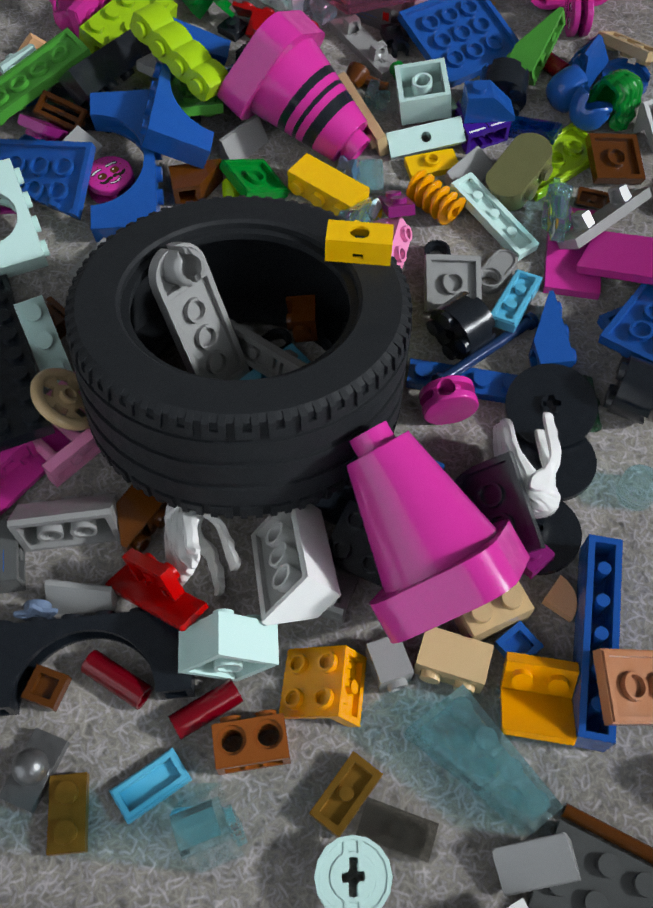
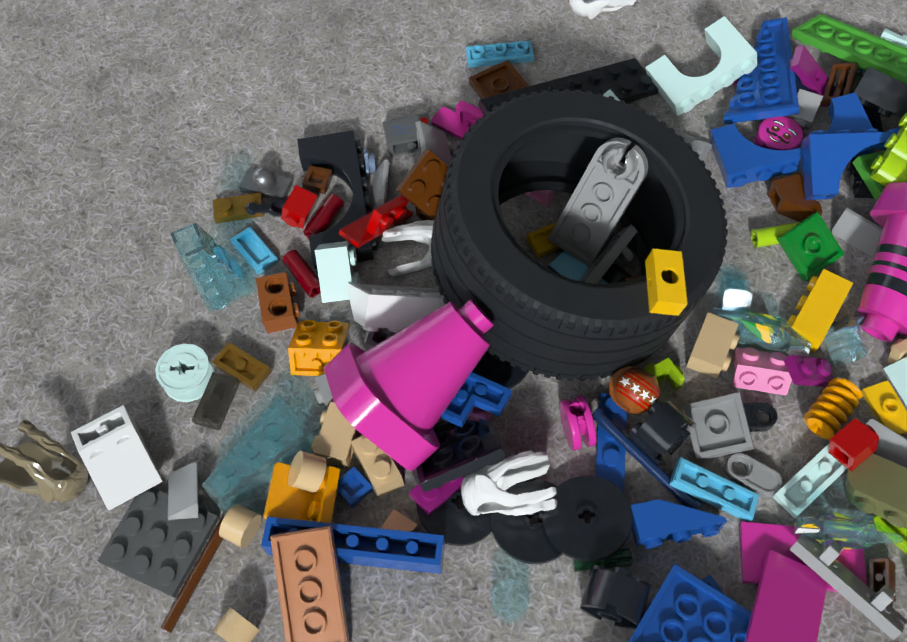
camera: 90 degrees right, 0 degrees up
none -> tan piece [219,504,262,548]
none -> black piece [245,199,286,217]
none -> red brick [281,185,318,229]
none -> tan piece [288,451,326,493]
none -> reddish brown plate [396,149,449,220]
none -> dark orange helmet [609,367,661,414]
none -> red brick [828,418,879,472]

